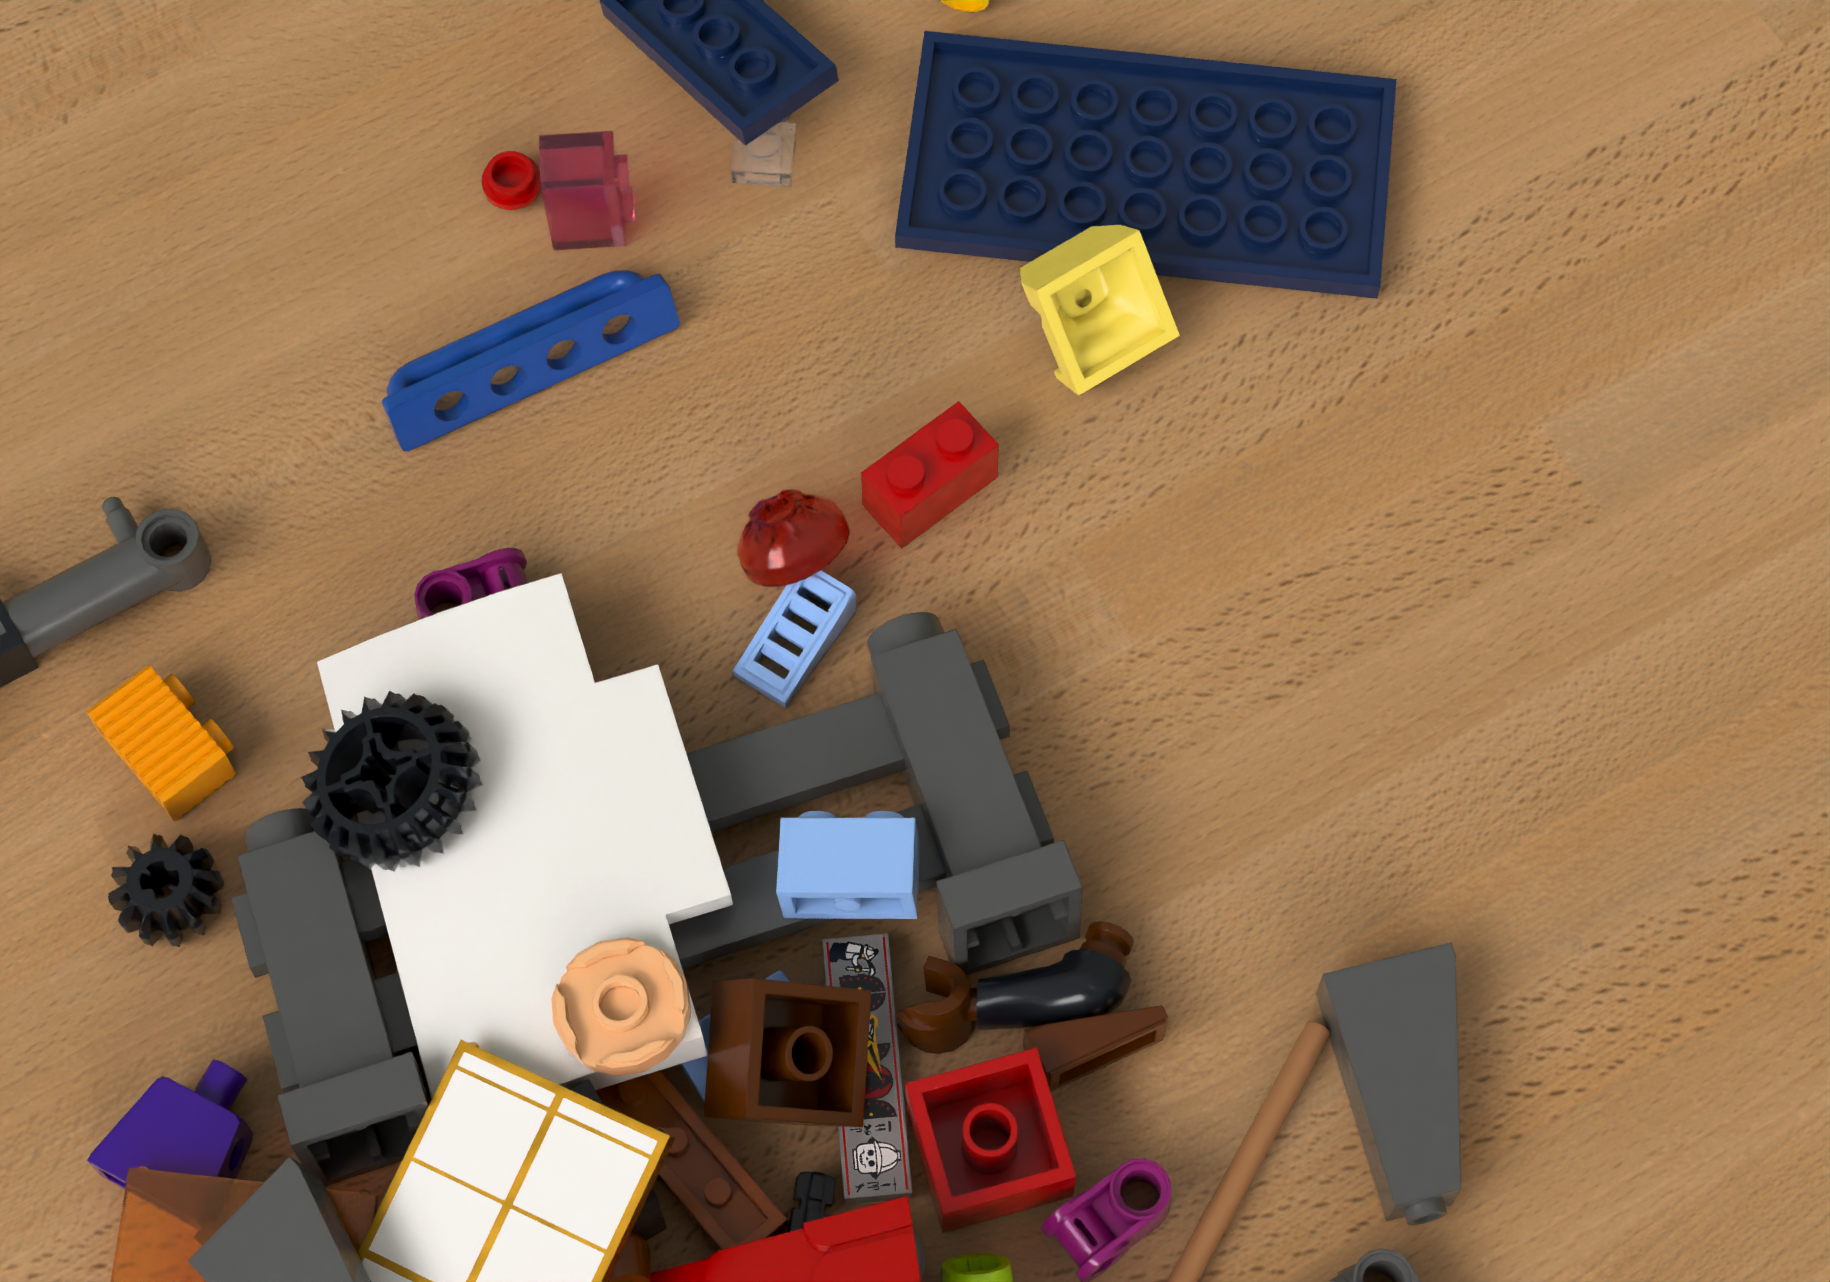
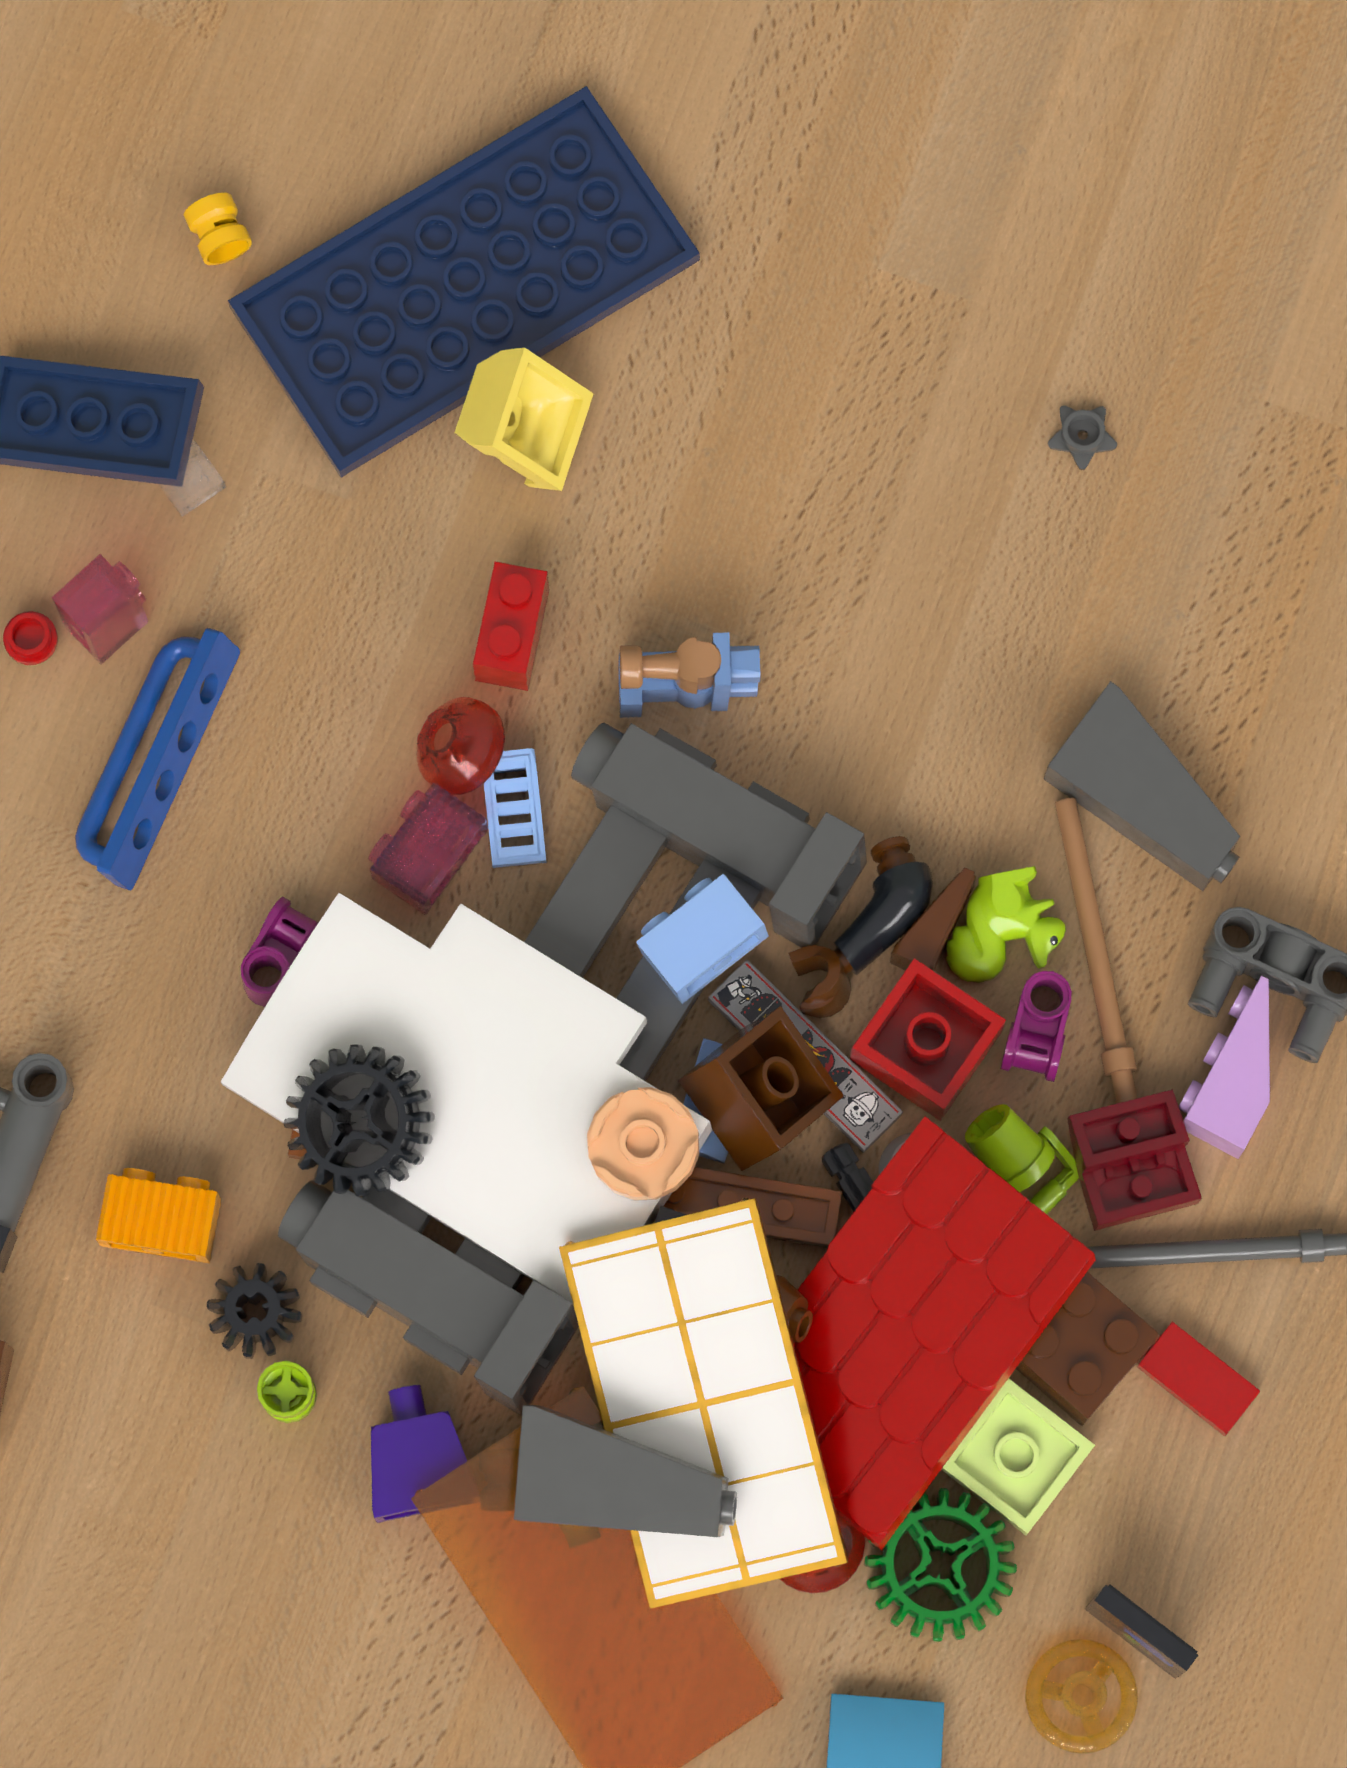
camera: 40 degrees left, 10 degrees up
none -> lime wheel [257,1361,317,1423]
none -> clear pink brick [368,782,488,915]
none -> hips [618,632,760,718]
none -> lime animal [946,866,1066,983]
none -> dark grey plate [1048,405,1117,470]

